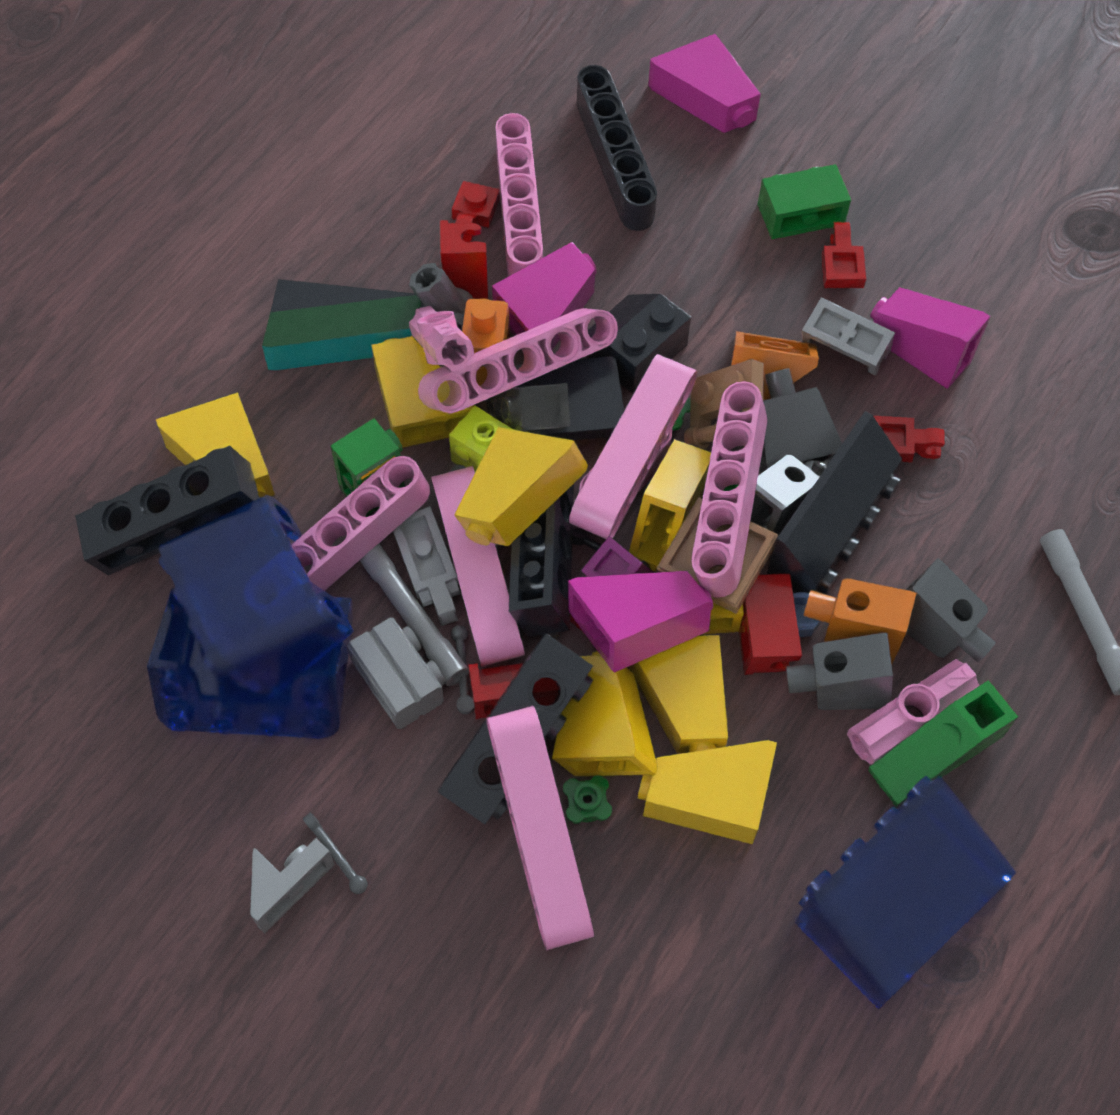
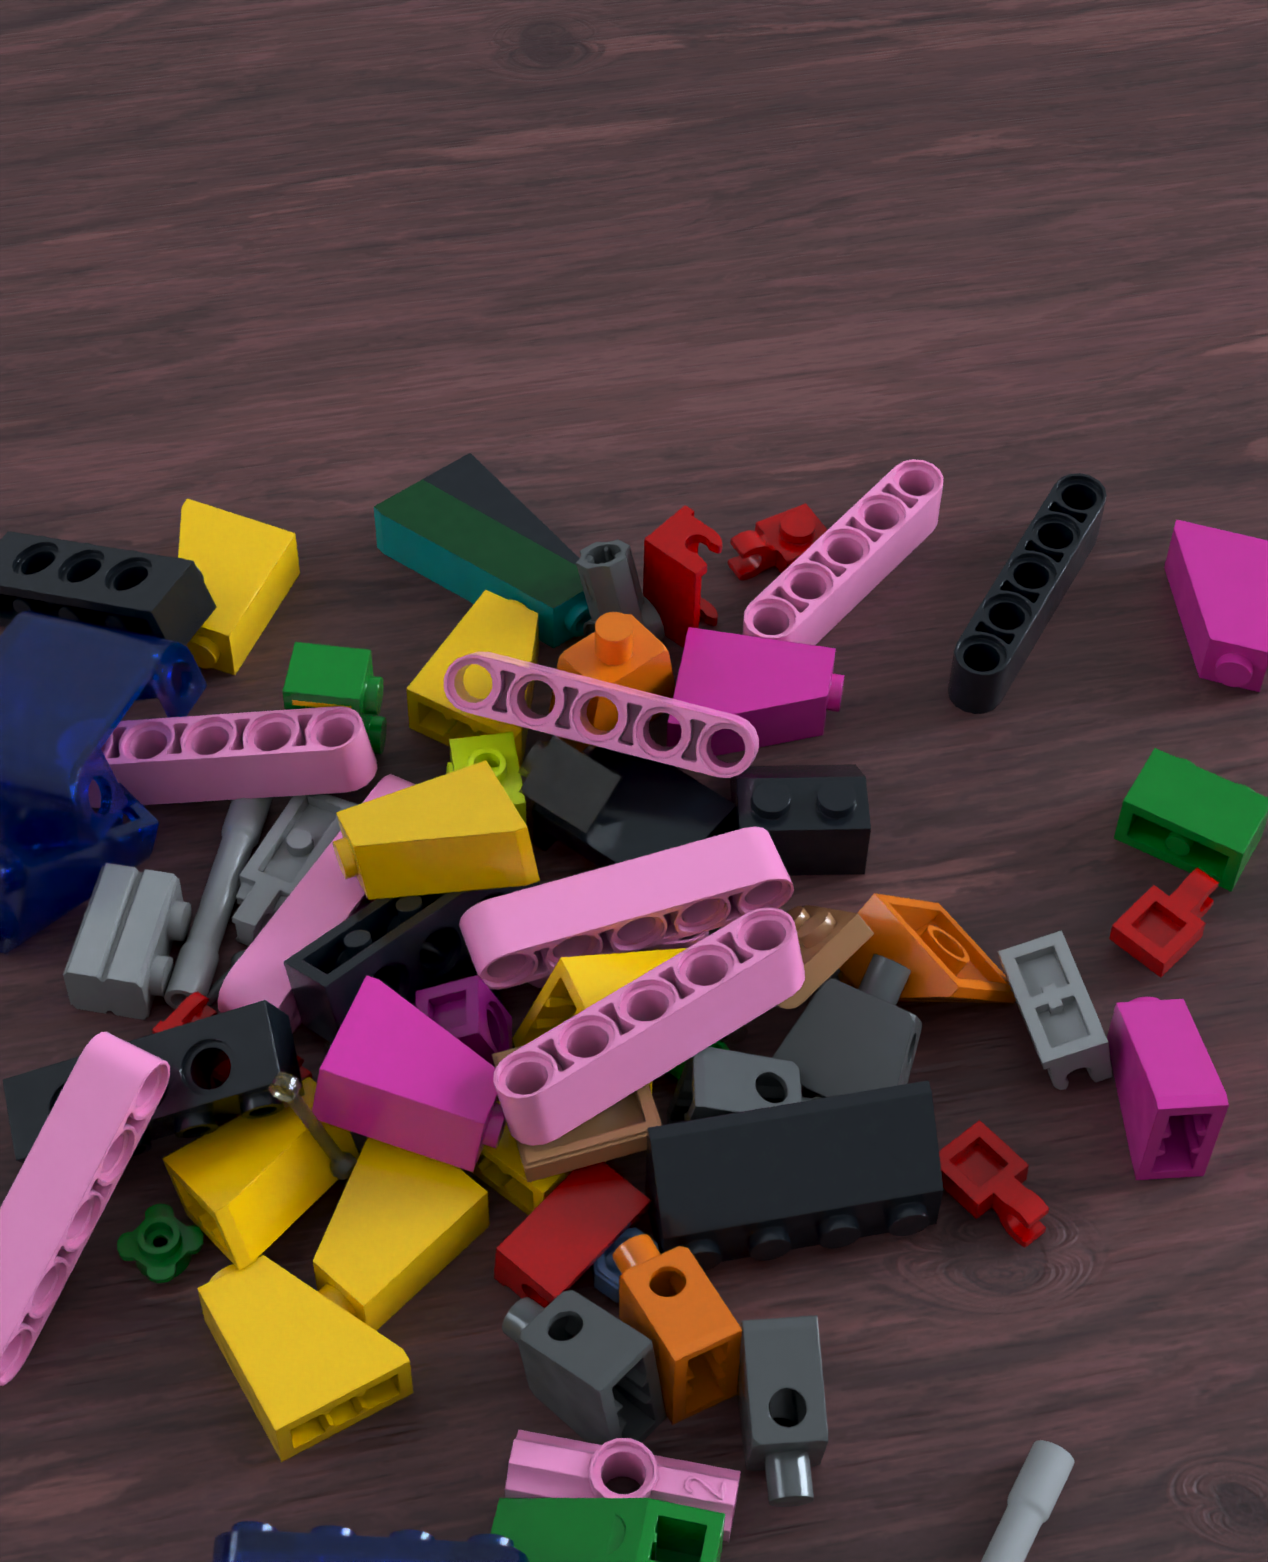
camera: 45 degrees right, 10 degrees down
bright pink piece [409,306,474,372] -> none
none -> clear smoke hinge [269,1072,357,1180]

